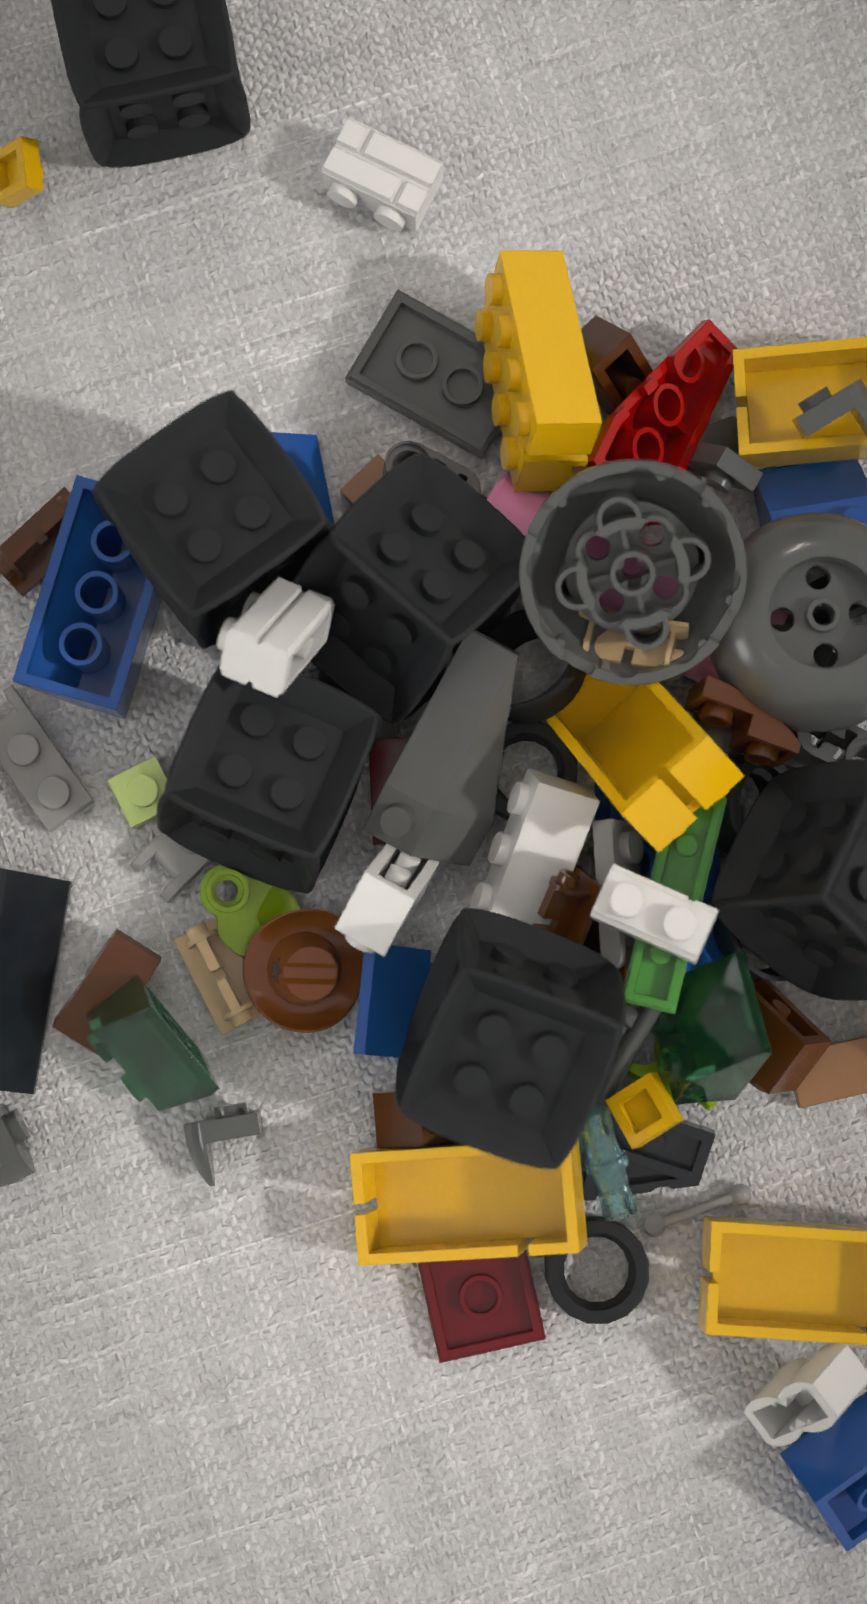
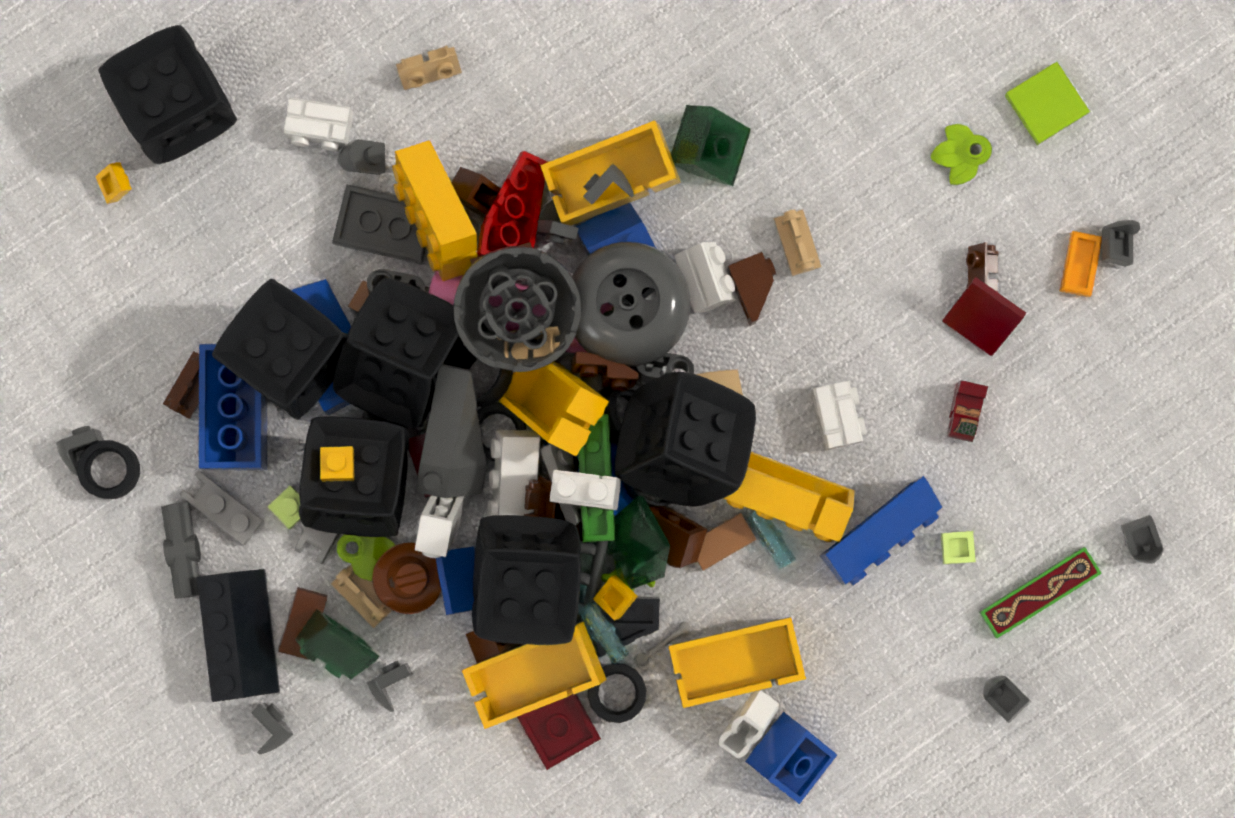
camera: 15 degrees left, 0 degrees up
white brick [217,577,335,697] -> none
none -> yellow plate [320,446,354,482]
none -> dark grey plate [337,139,385,175]
none -> tan hinge [396,46,462,90]

